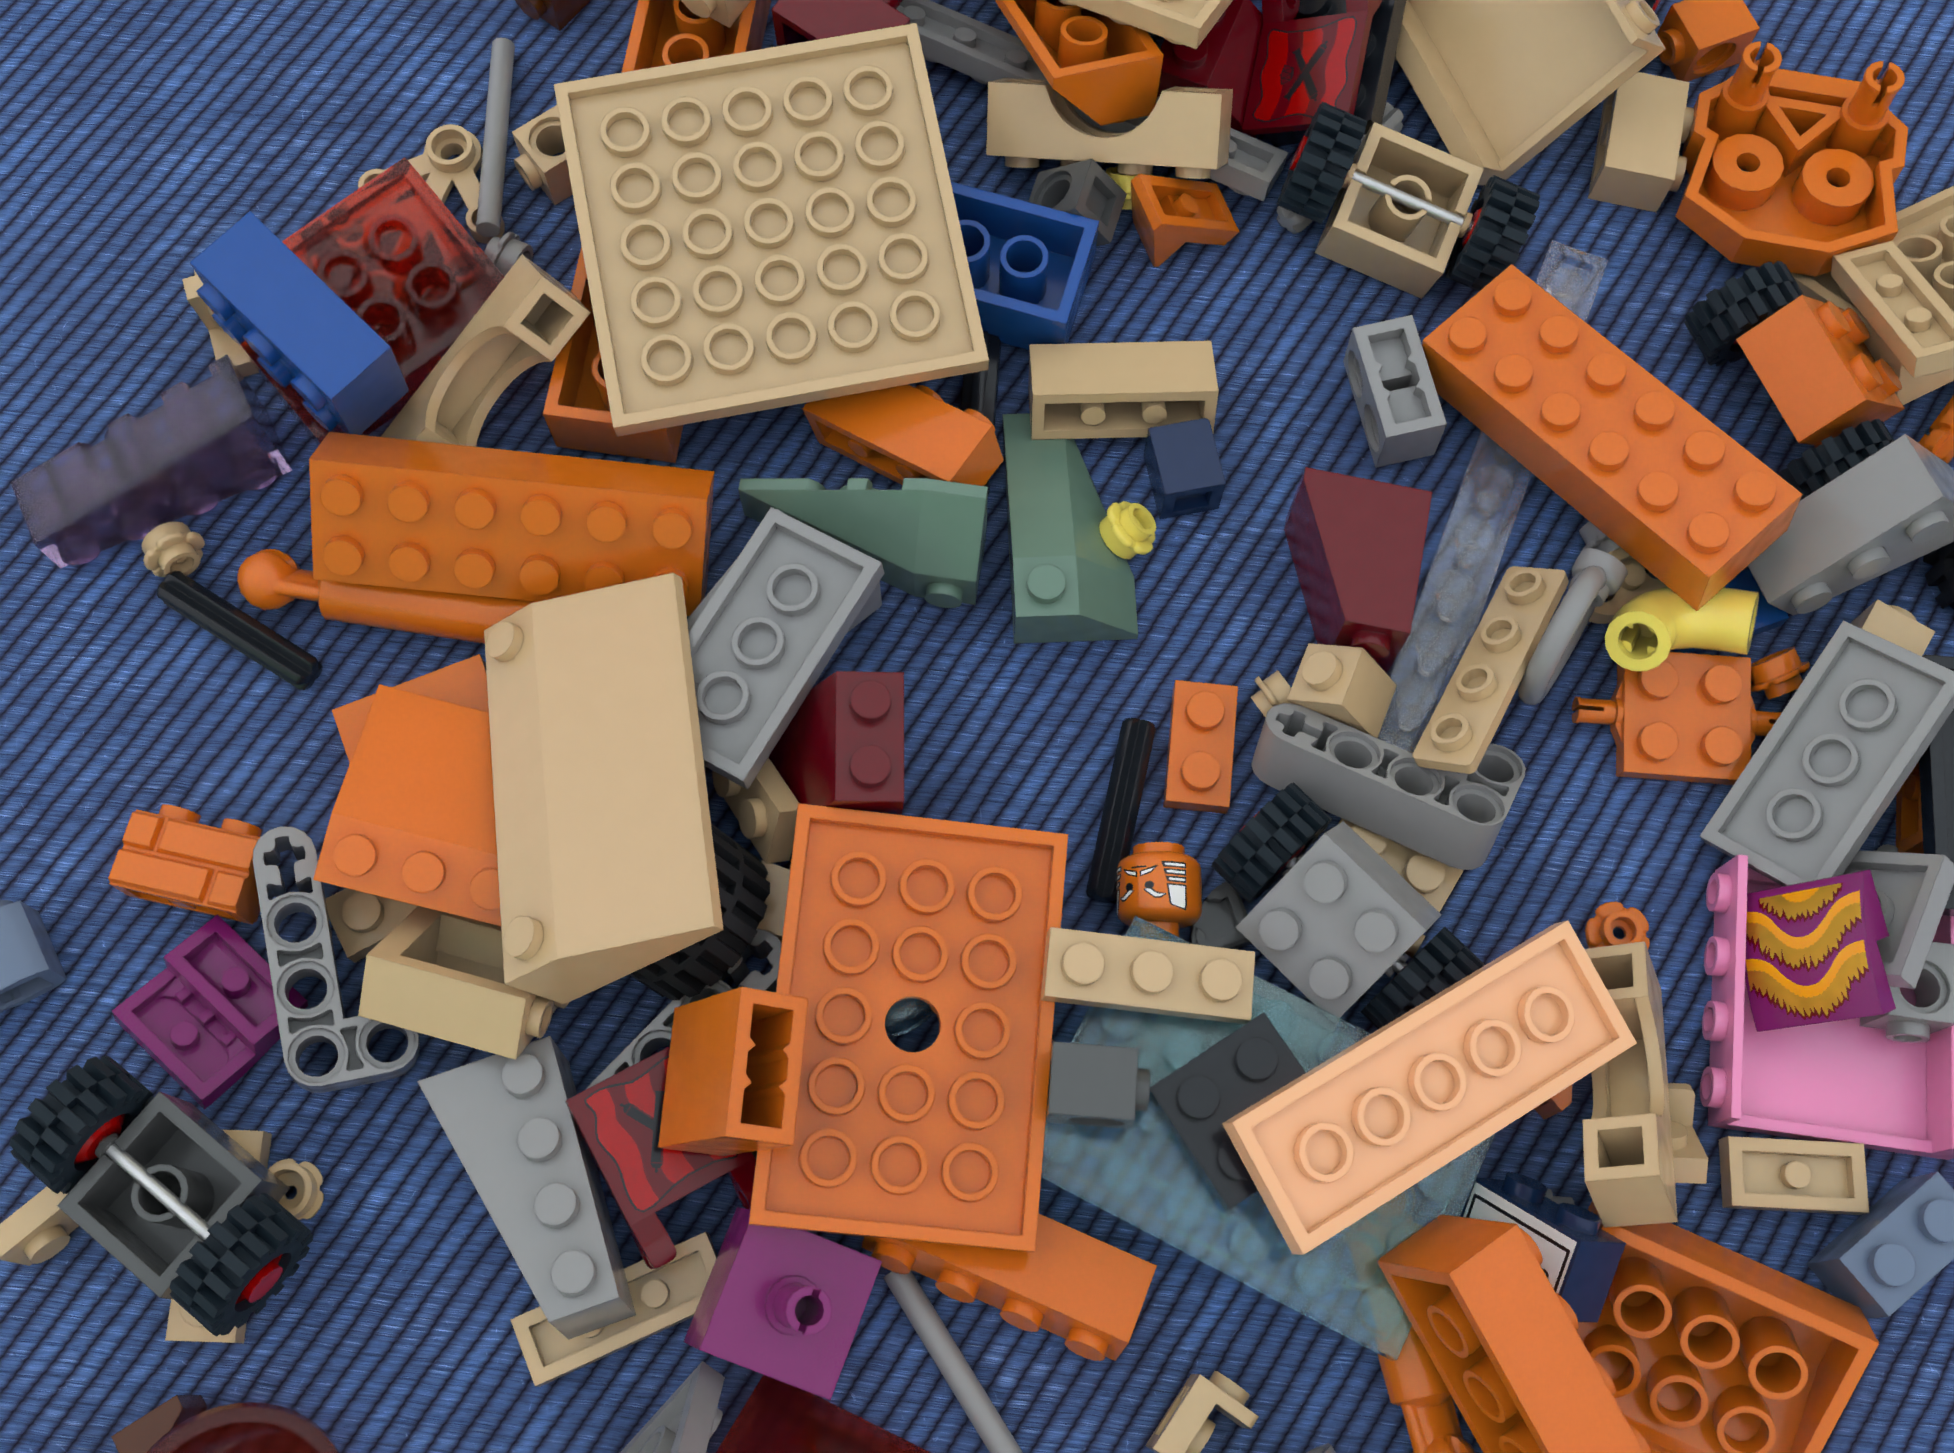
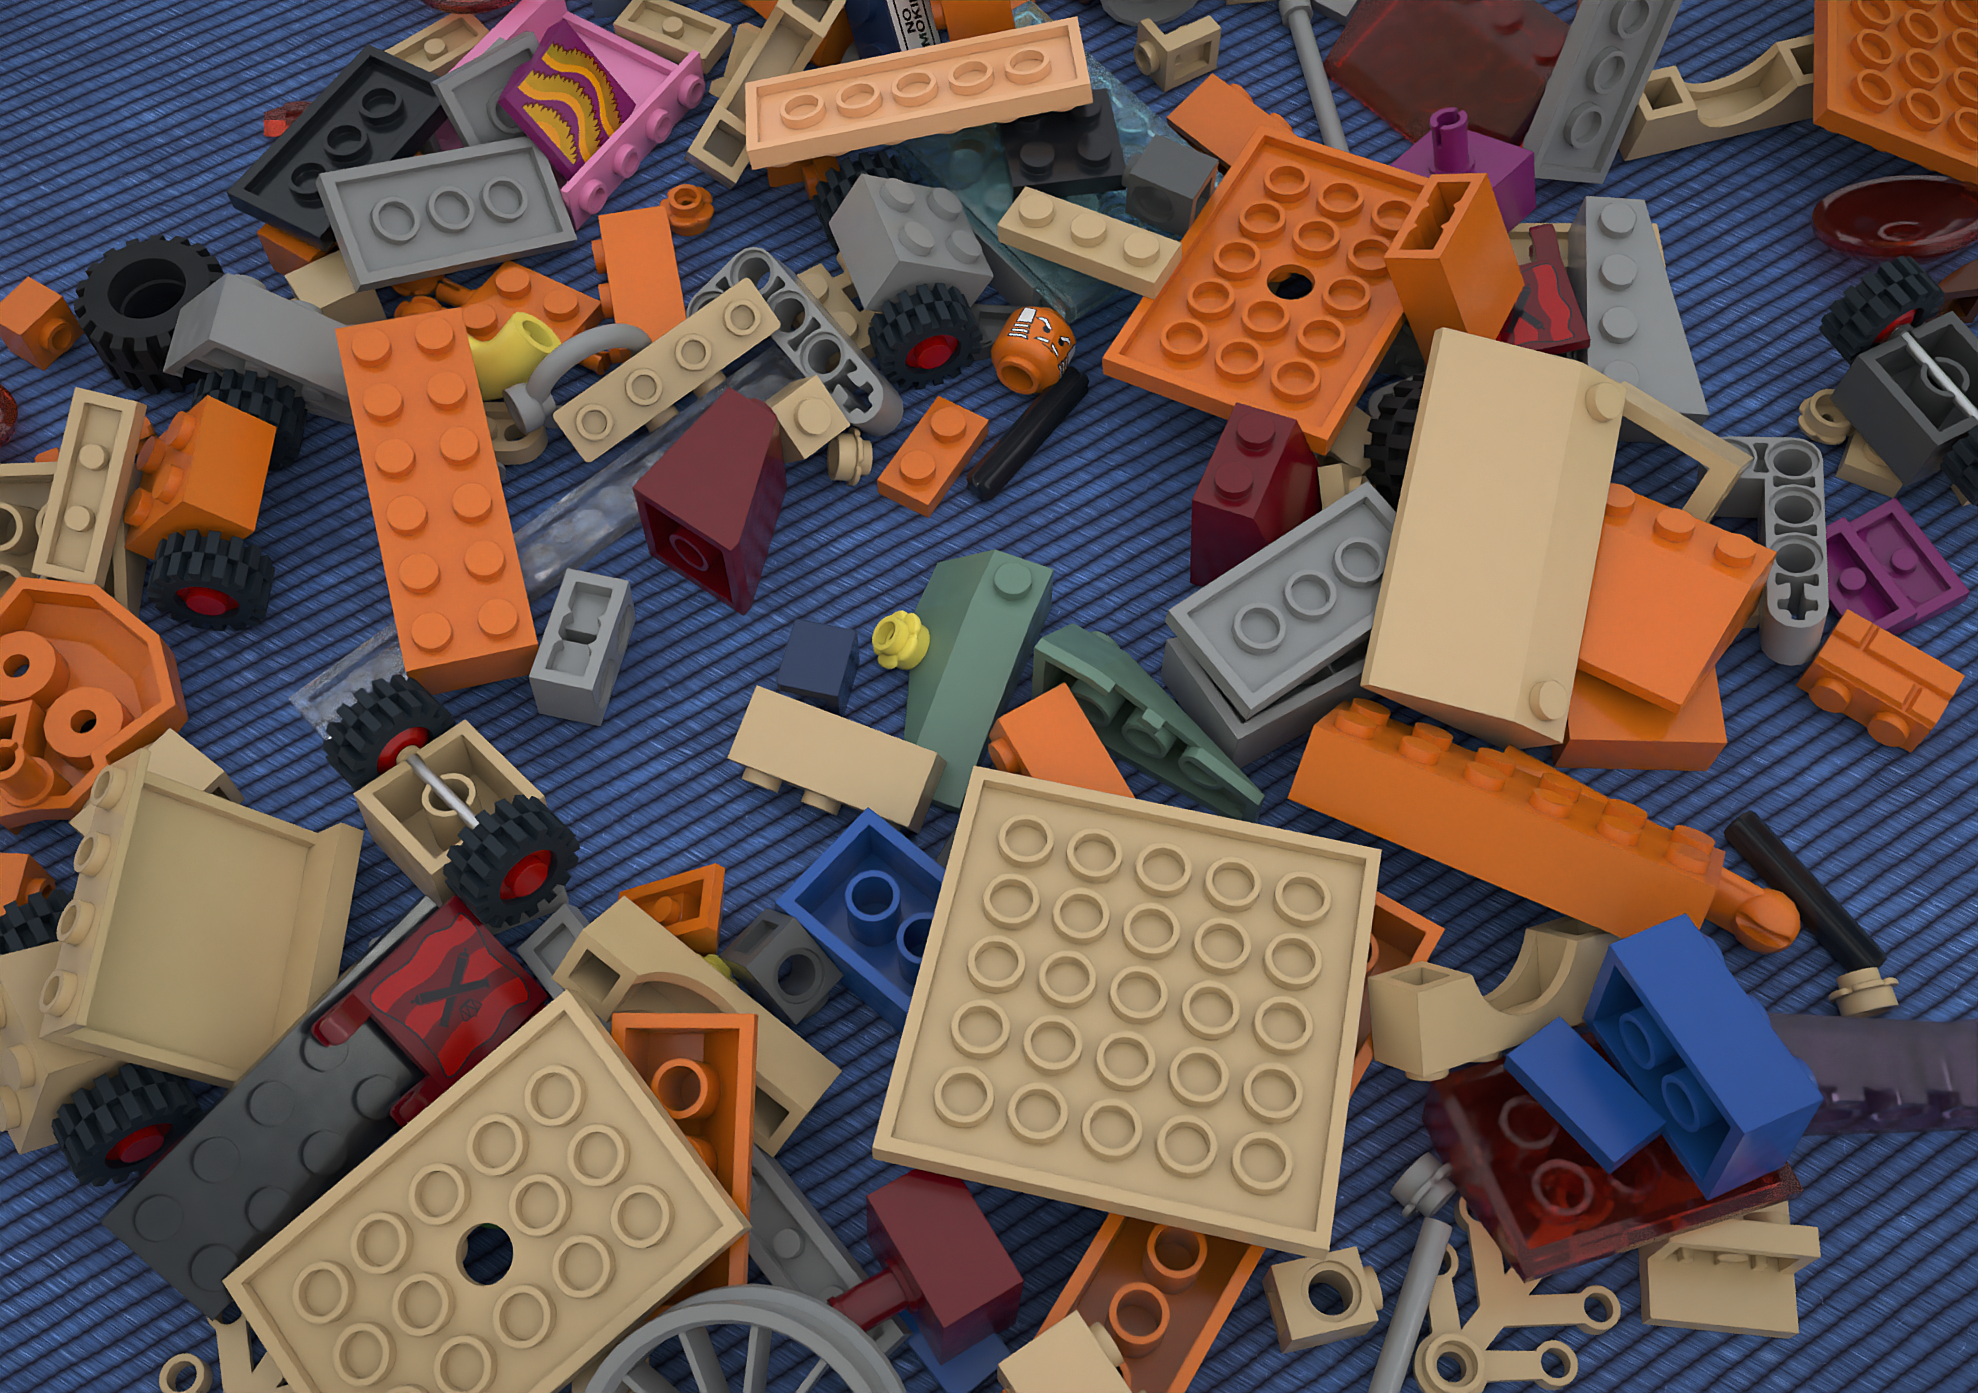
camera: 155 degrees left, 10 degrees down
none -> orange brick [591,205,686,364]
none -> blue tile [1503,1016,1668,1174]

